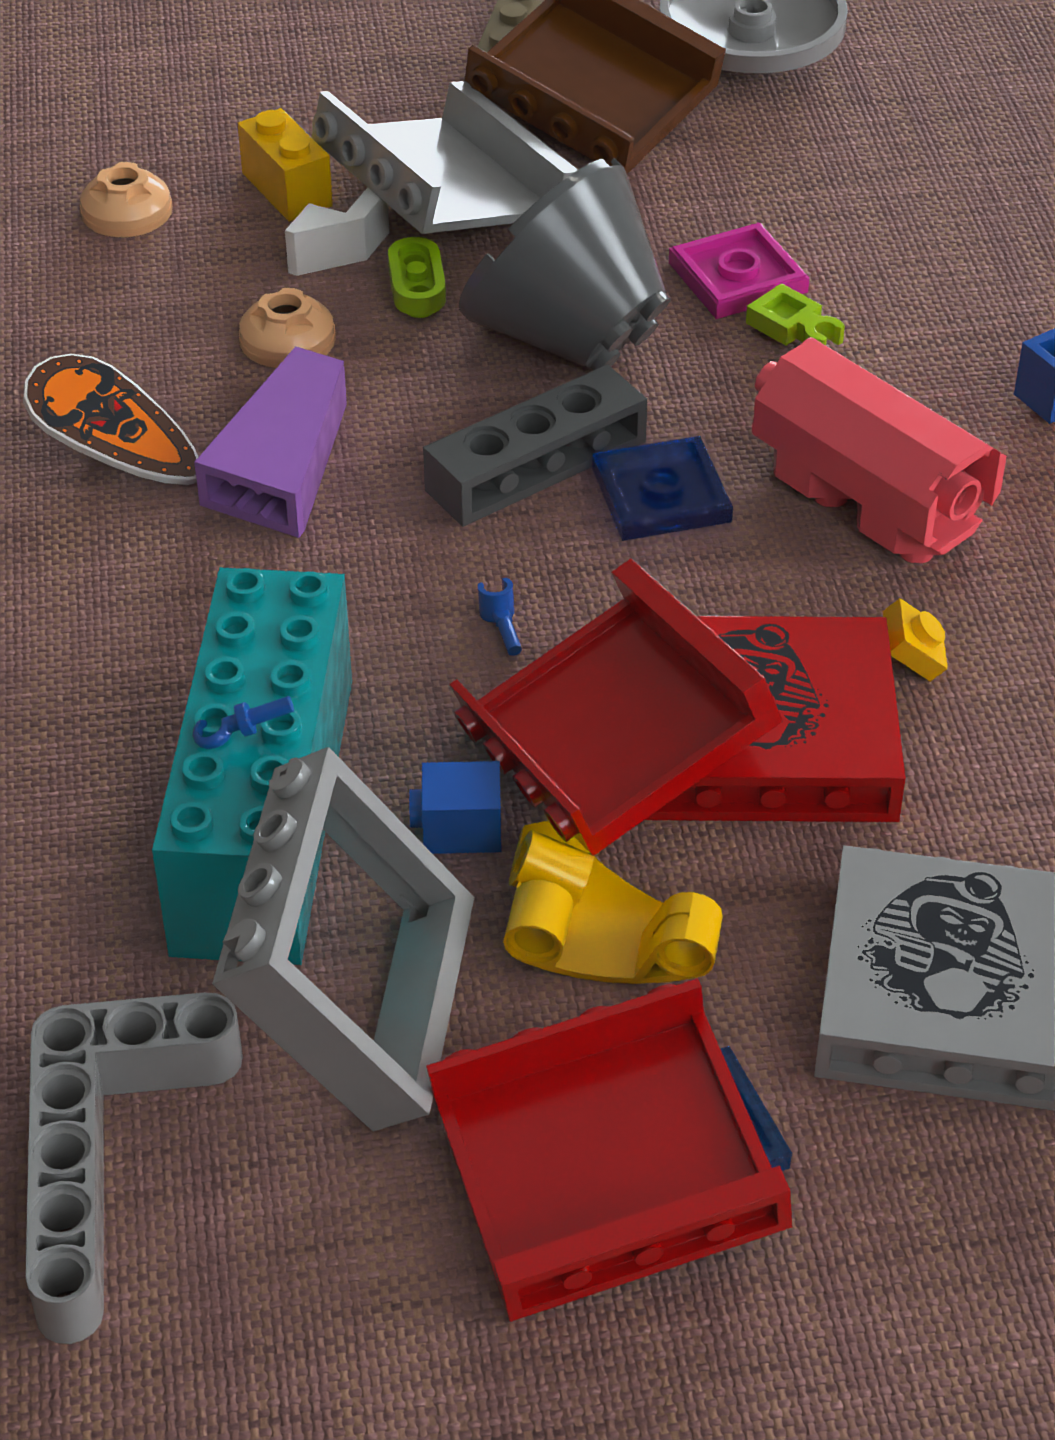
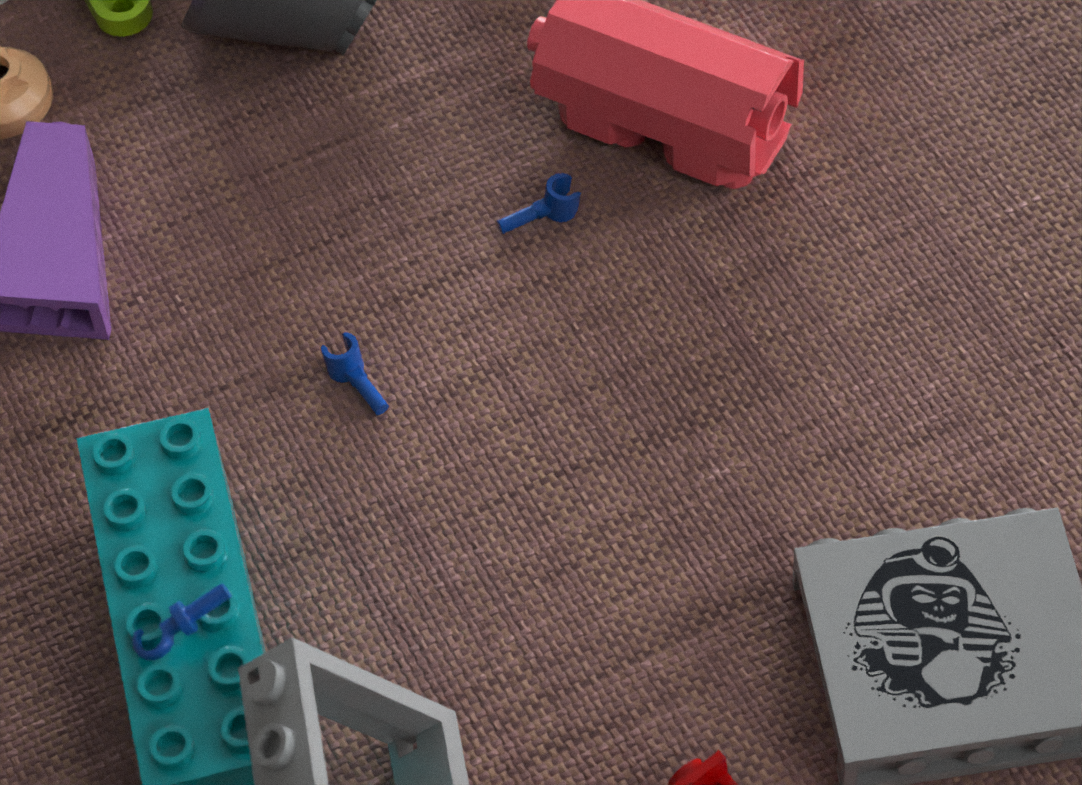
camera: 15 degrees left, 10 degrees up
blue brick [409,761,502,854] -> none
dark grey brick [423,364,648,527] -> none
red panel [449,558,783,856] -> none
yellow panel [503,821,723,984] -> none
clear blue tile [592,436,733,541] -> none
red panel [645,616,906,822] -> none
yellow plate [882,598,948,682] -> none
none -> blue hand [497,173,581,234]

